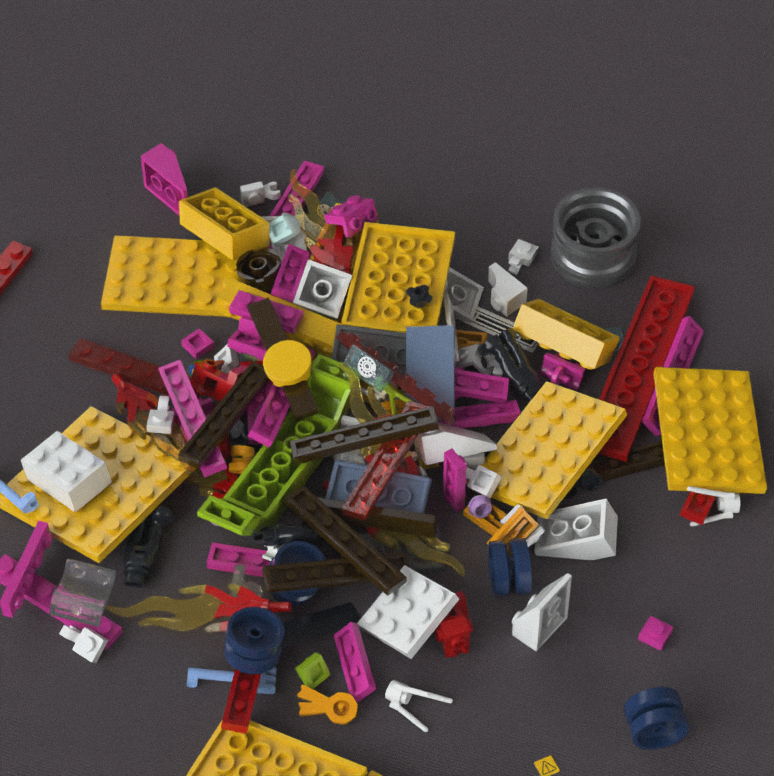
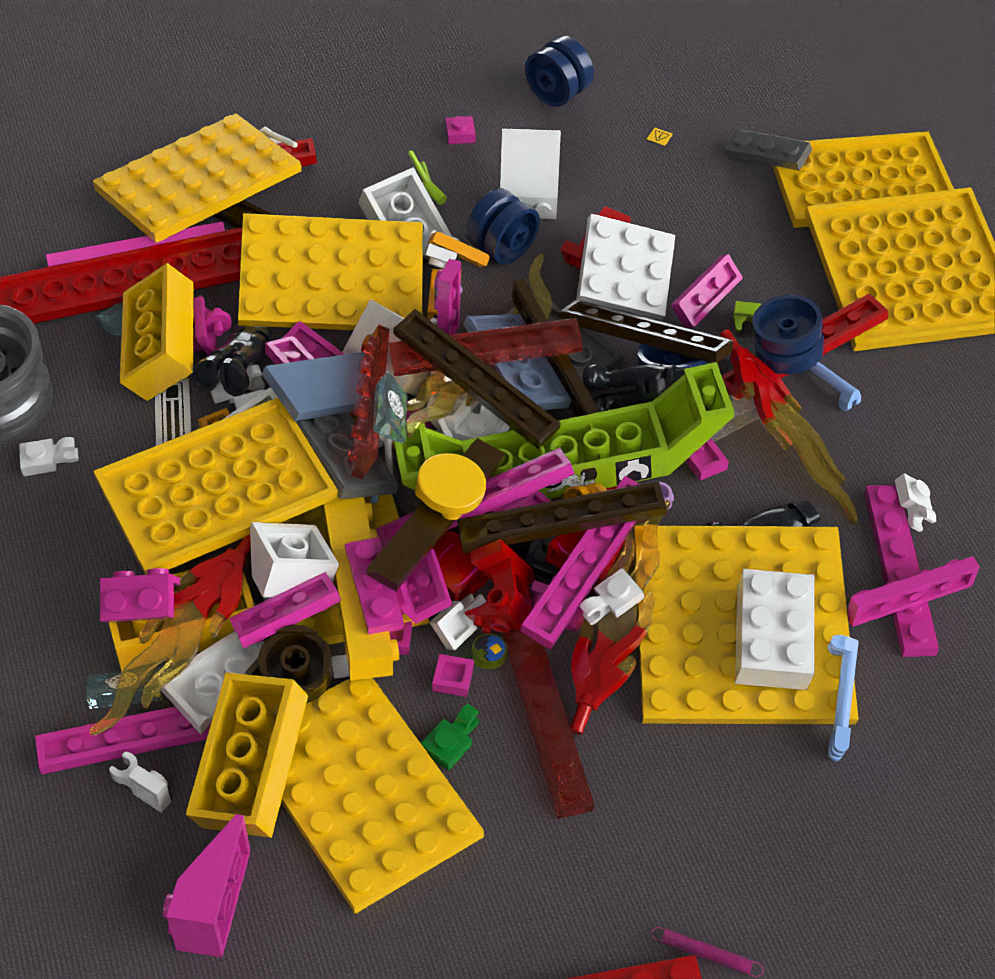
camera: 130 degrees left, 0 degrees up
clear panel [49,559,116,627] -> none
light aqua plate [269,213,300,246] -> none
dark brown tile [285,486,407,596] -> none
light orange piece [297,685,358,725] -> none
white plant [385,680,453,732] -> none
black plate [406,285,432,308] -> none
white plate [466,465,502,498] -> none
white arch [488,262,527,317] -> none
none -> lime plant [408,150,447,205]
none -> green plate [421,703,480,771]

